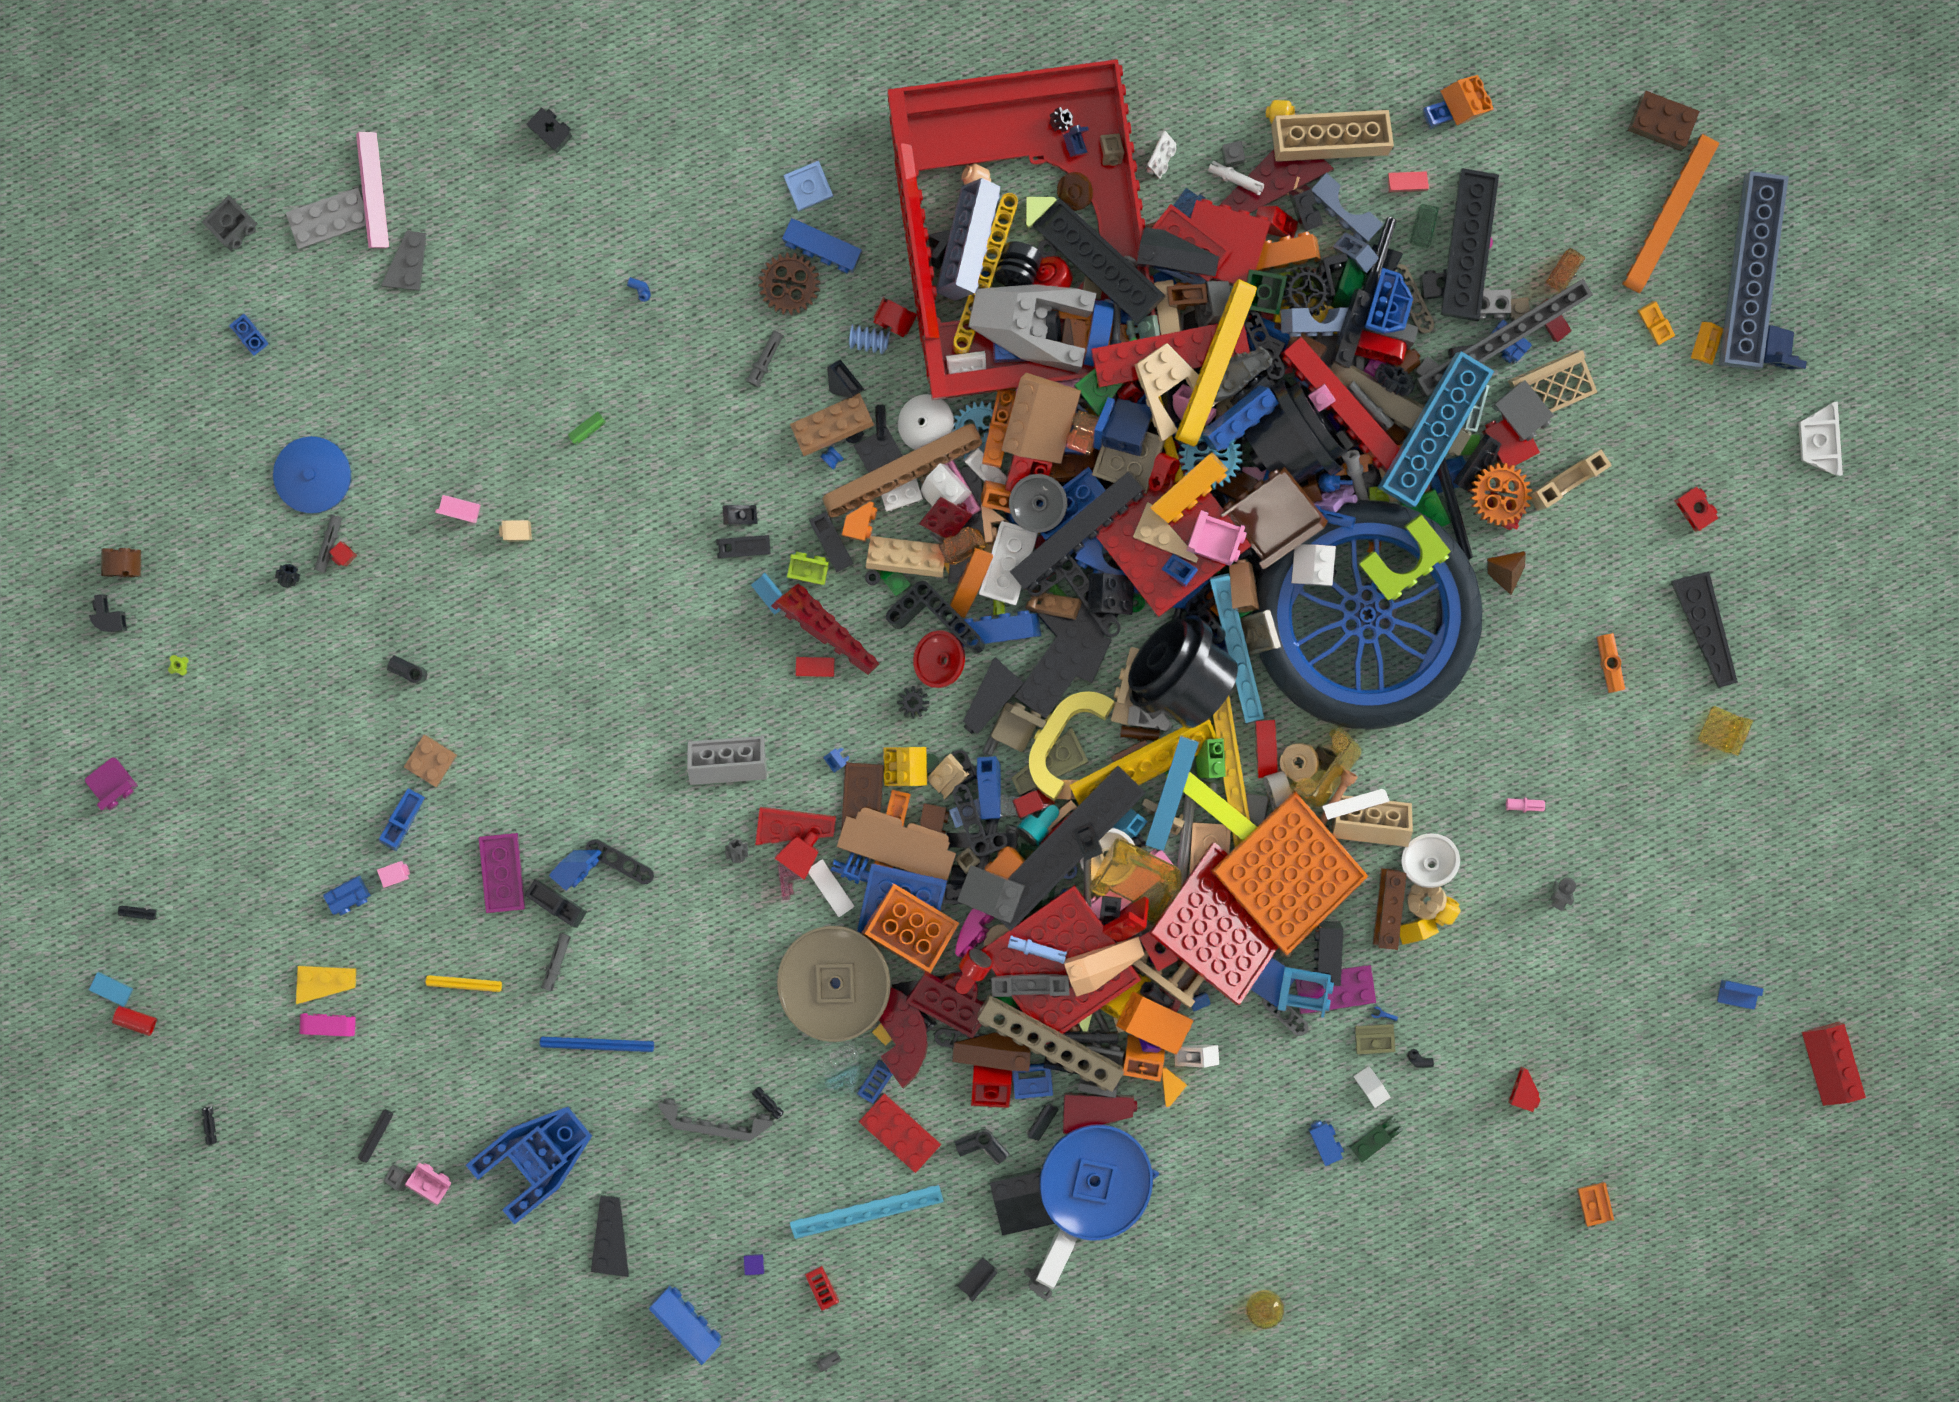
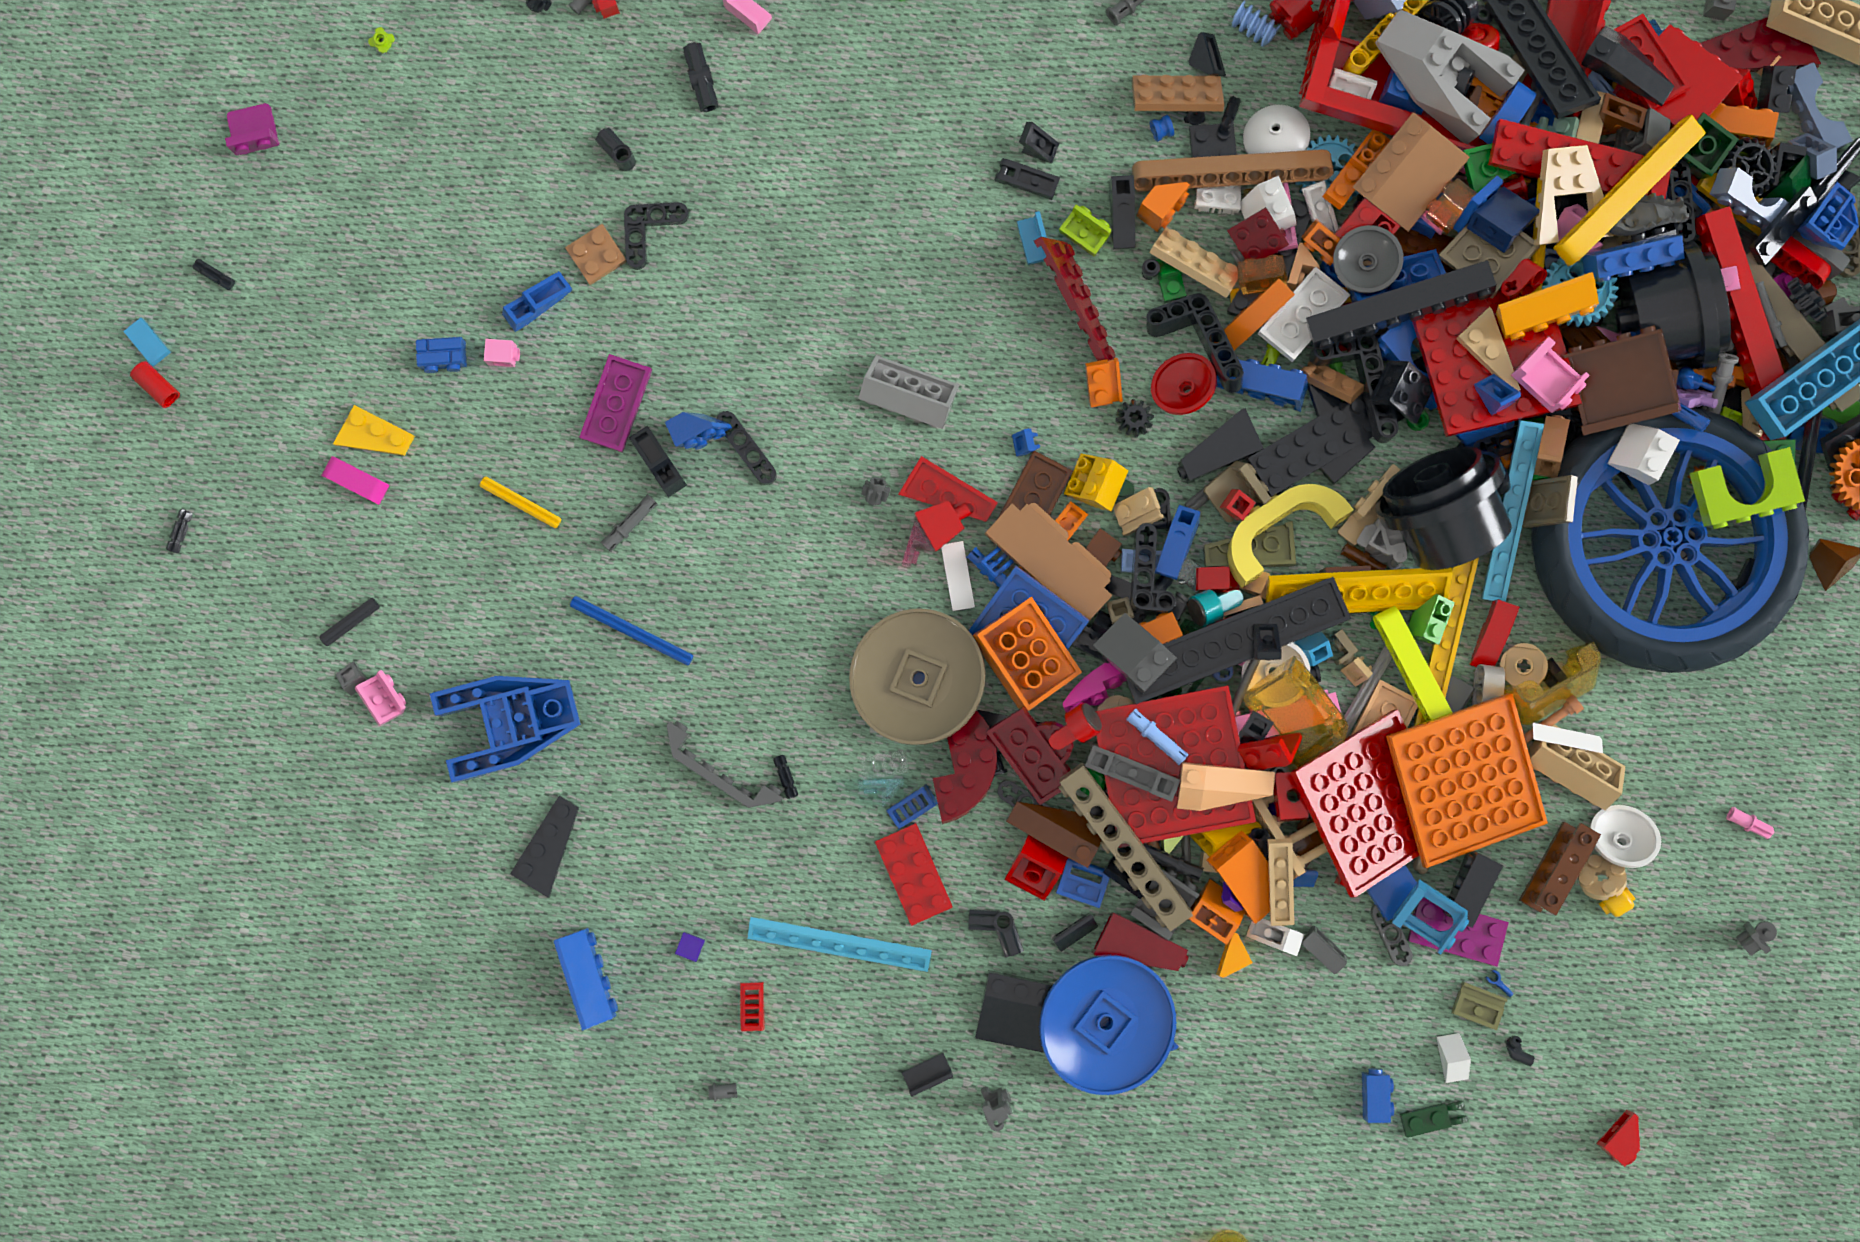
camera: 20 degrees right, 5 degrees down
tan slope [499,521,532,542] -> none
red tile [796,657,835,677] -> none
yellow tile [872,1023,892,1046] -> none
white slope [1036,1229,1077,1289] -> none
dark azure tile [1145,736,1199,851] -> none
white pin [1208,161,1265,195] -> none
yellow slope [1400,918,1439,945] -> none
none -> black beam [624,202,689,270]
none -> black piece [683,42,719,112]
none -> orange plate [1085,358,1123,408]
none -> red plate [1220,489,1256,521]
none -> tan plate [1268,838,1294,926]
none -> dark grey slope [1302,926,1347,974]

